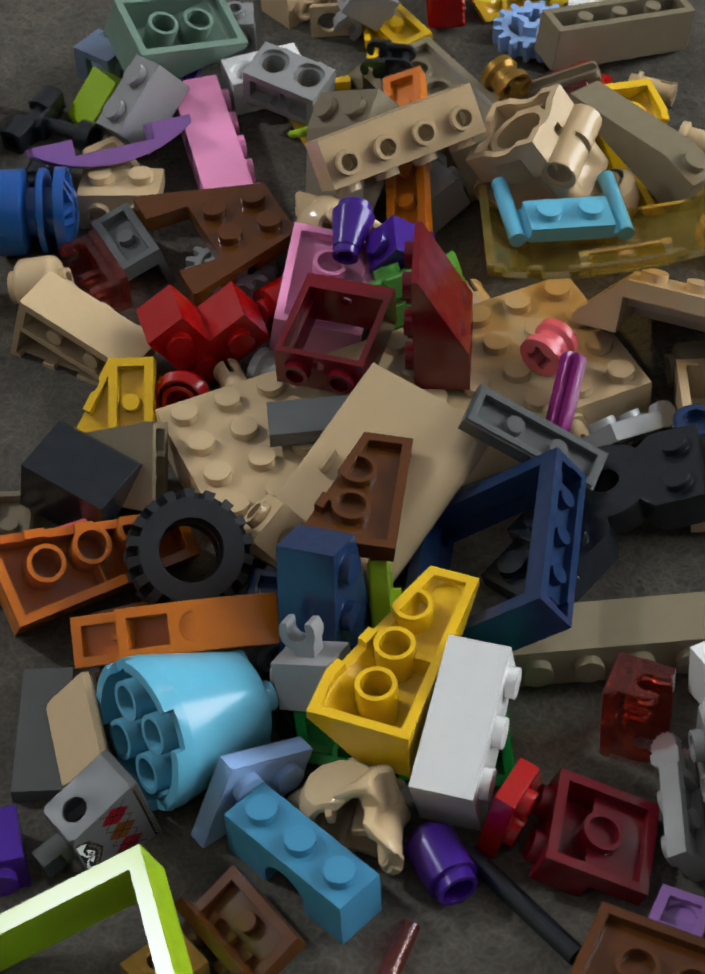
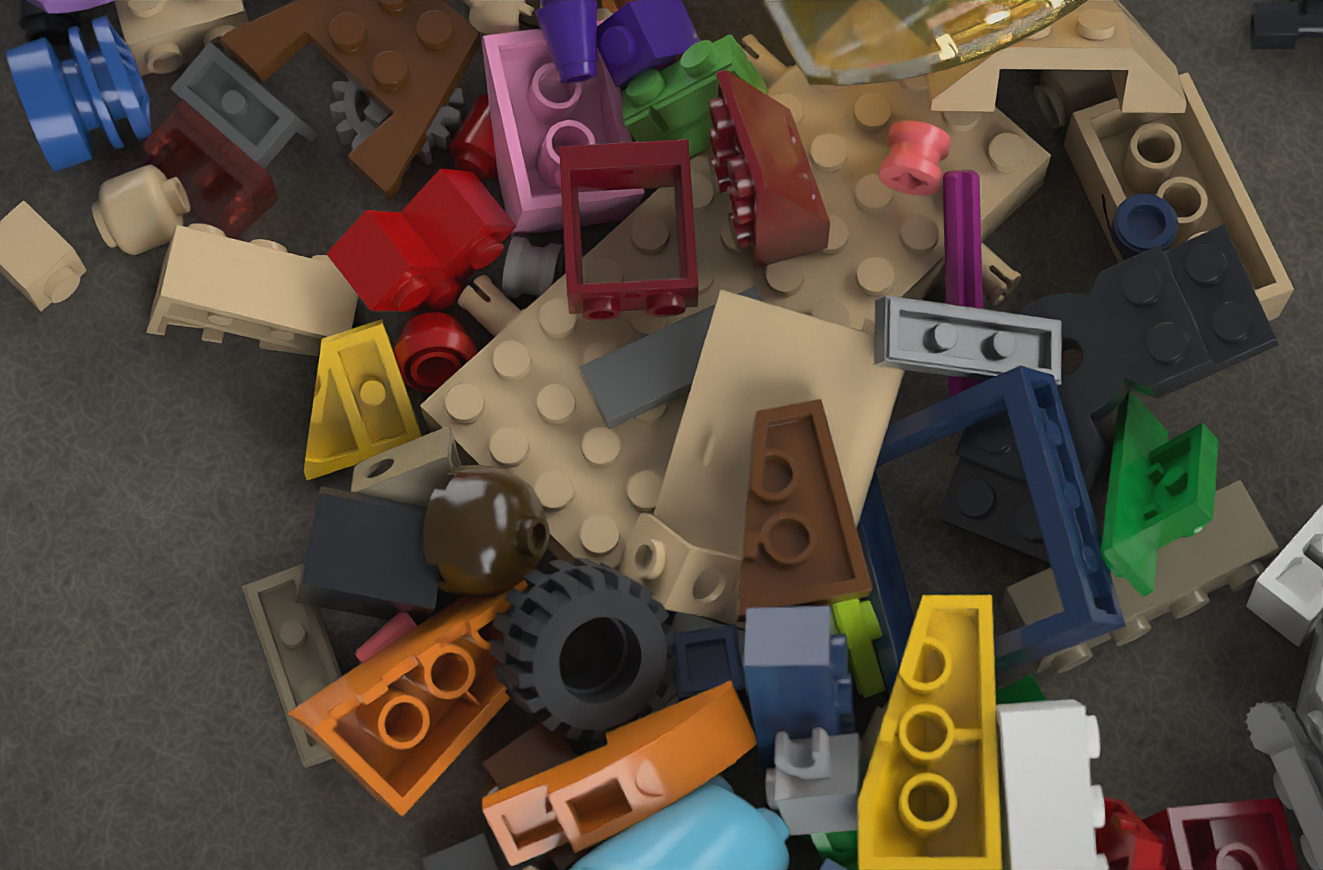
camera: 20 degrees left, 25 degrees up
light grey hinge [582,400,677,447] -> none
clear red hinge [599,652,676,762] -> none
none -> dark brown cylinder [423,465,550,598]
none -> green bracket [1101,389,1218,597]

